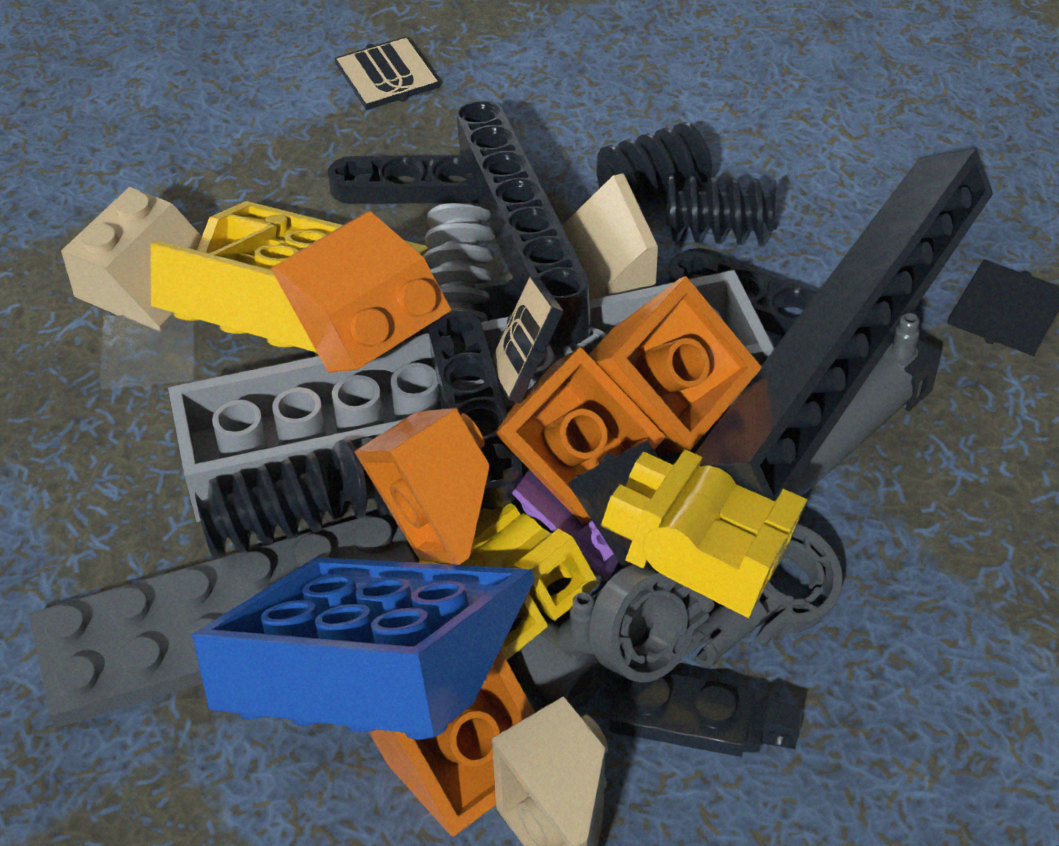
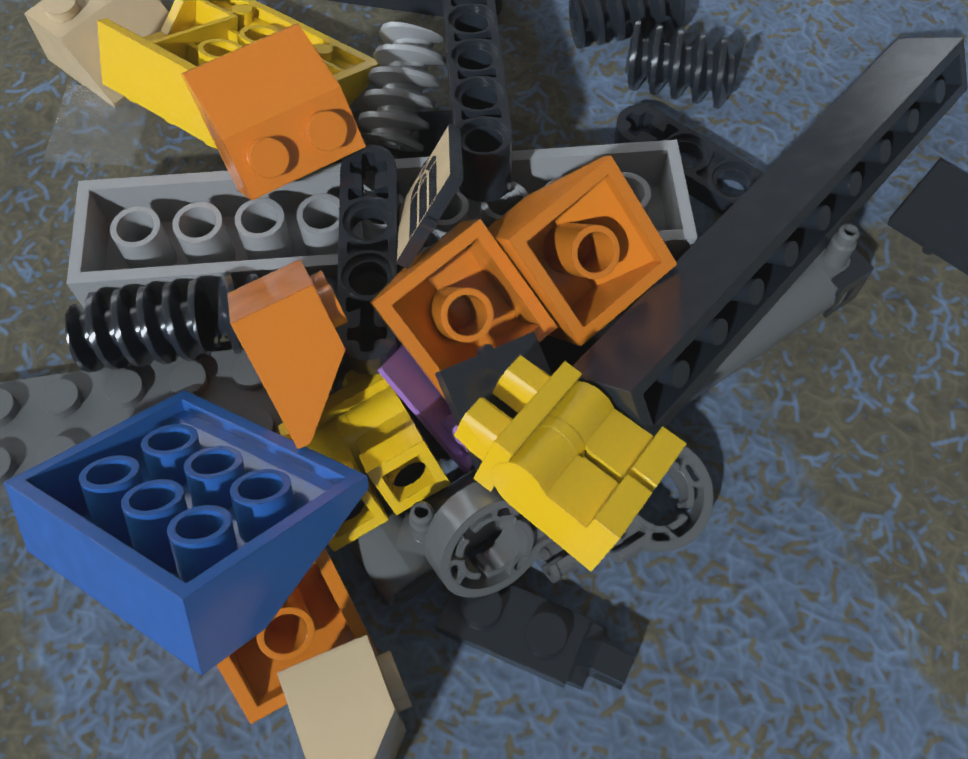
camera: 10 degrees right, 15 degrees up
tan slope [562,173,658,300] -> none

